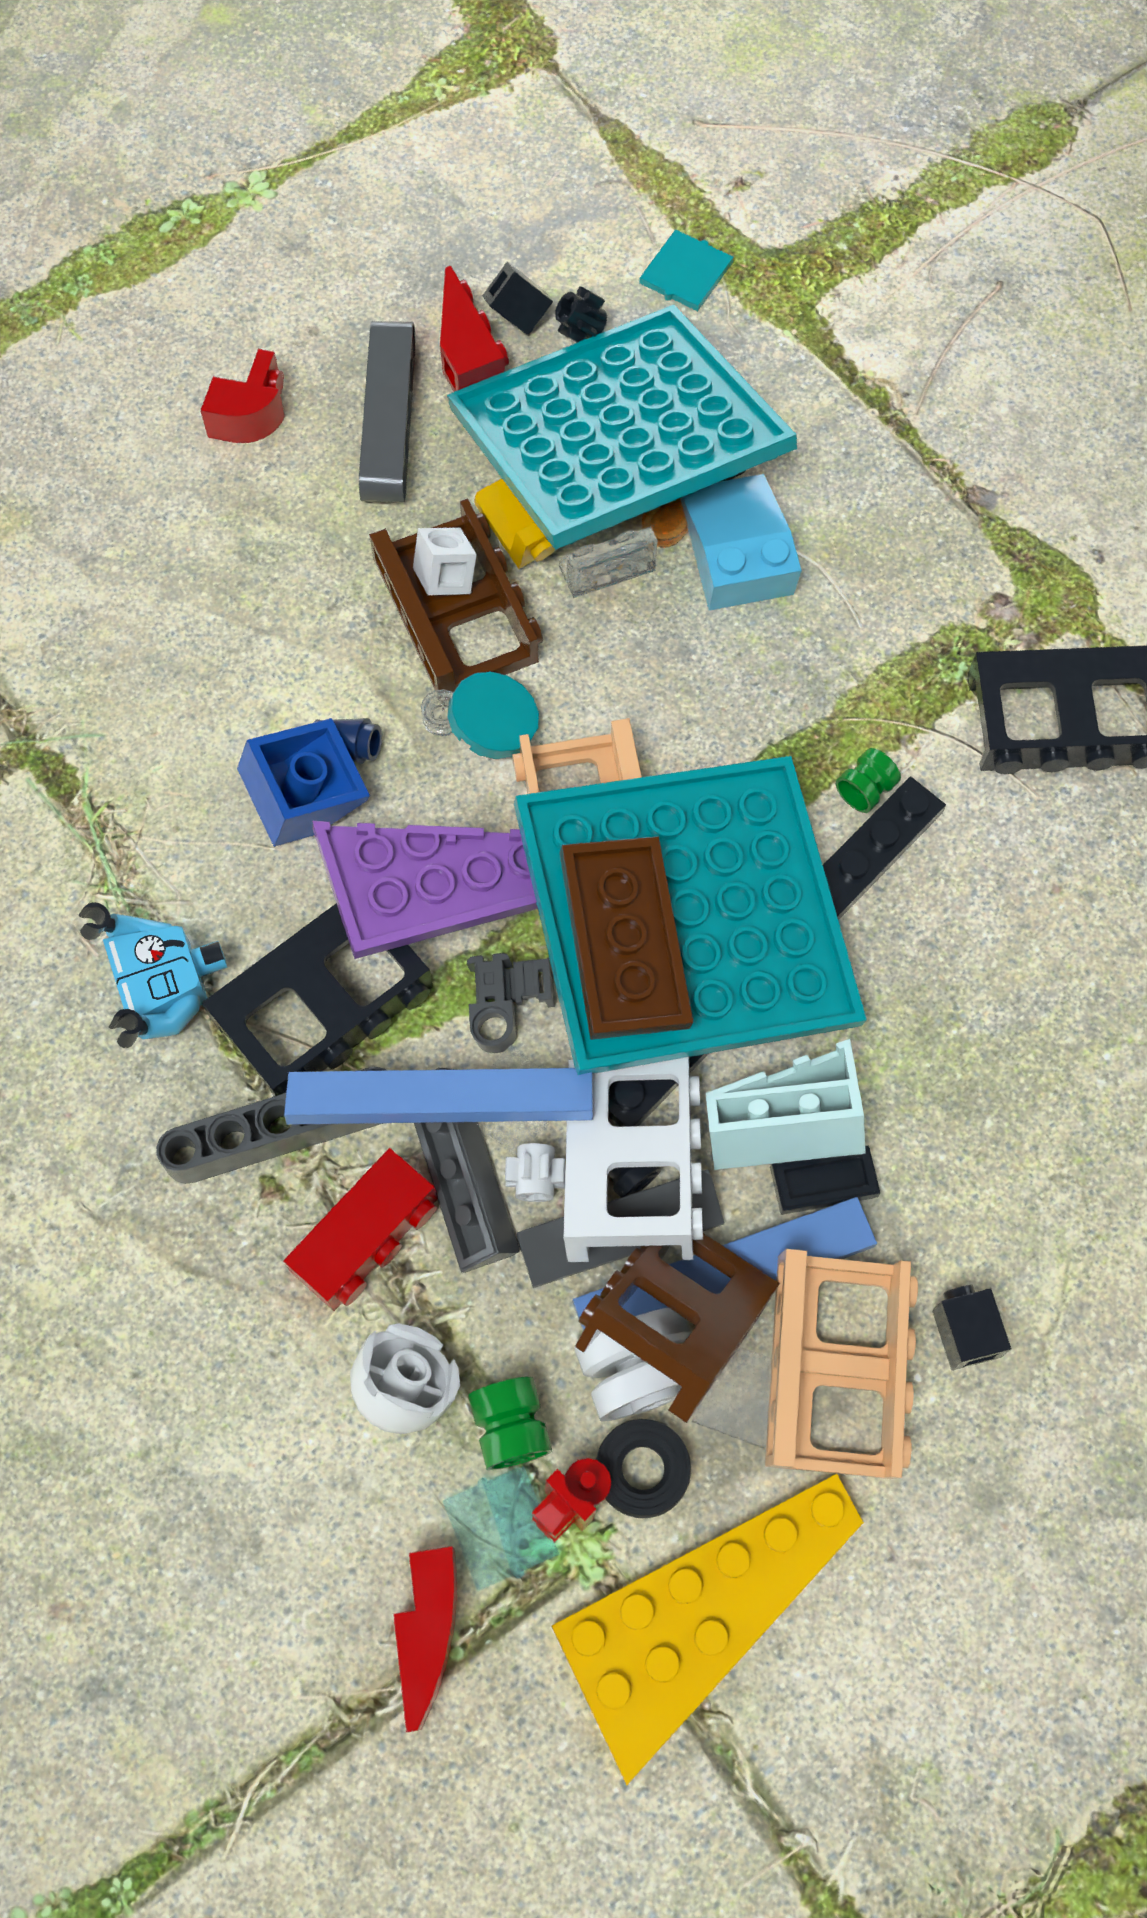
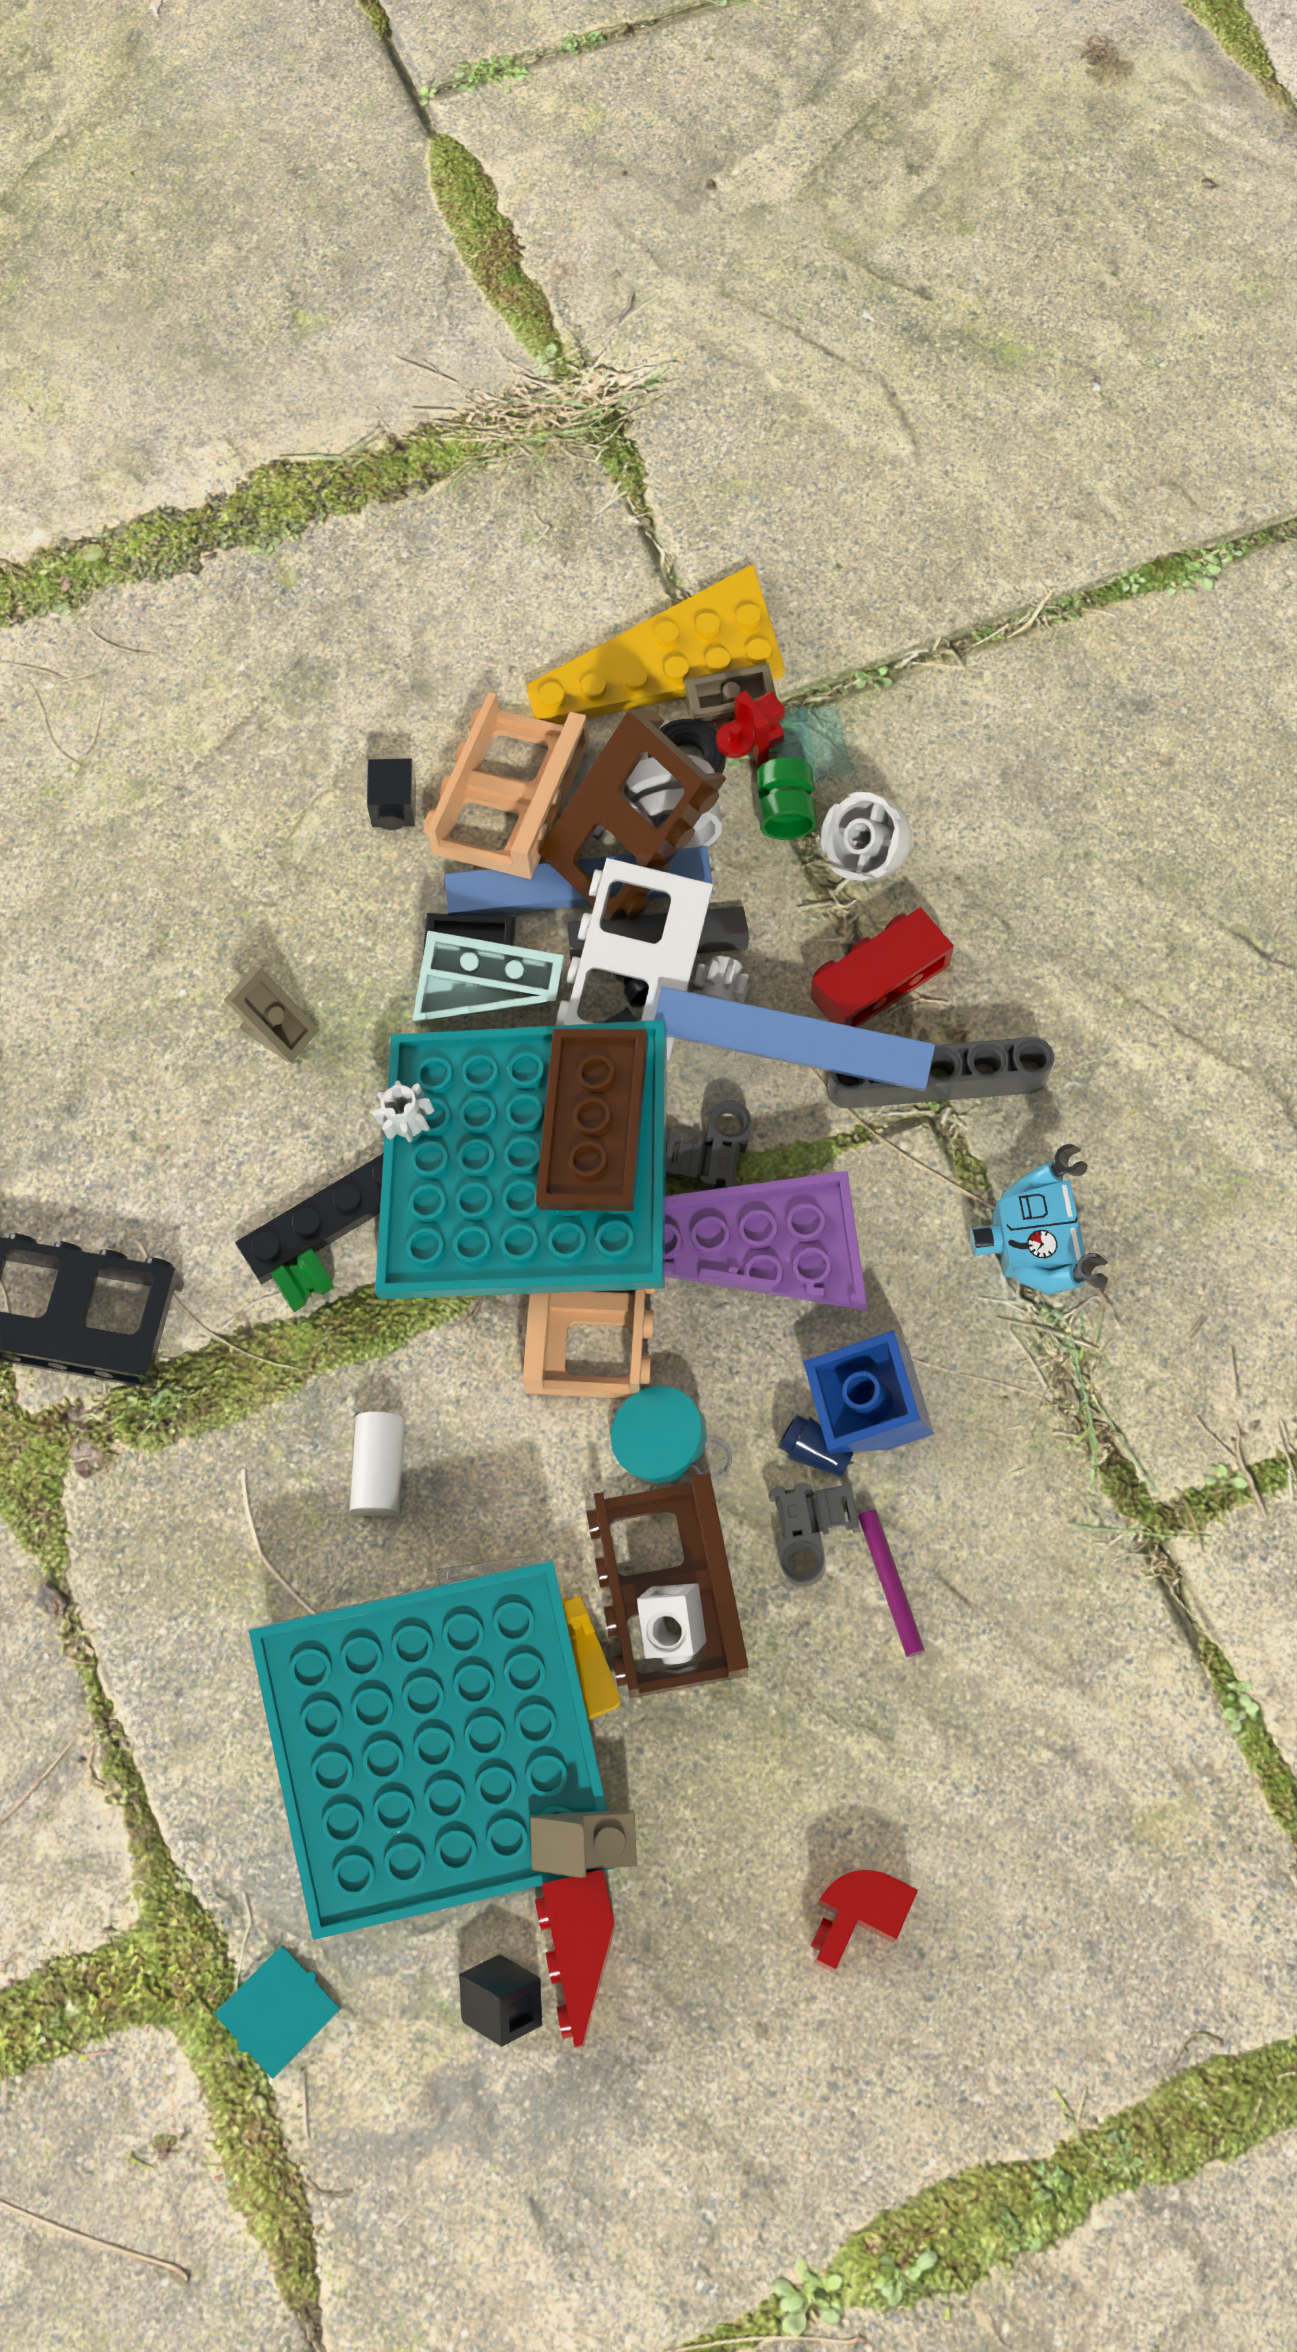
camera: 165 degrees left, 0 degrees up
black window [202,903,433,1097] -> none
dark grey beam [359,321,415,502] -> none
red slope [393,1546,458,1732] -> none
dark grey slope [414,1068,519,1273] -> none
black gear [555,286,607,343] -> none
medium azure slope [680,474,802,611] -> none
none -> dark tan slope [224,966,320,1063]
none -> white brick [350,1412,405,1516]
none -> white gear [372,1081,435,1142]
none -> dark tan slope [530,1809,637,1878]
none -> dark tan brick [684,663,777,722]
none -> dark grey piece [768,1483,861,1587]
none -> magenta bar [858,1509,925,1657]

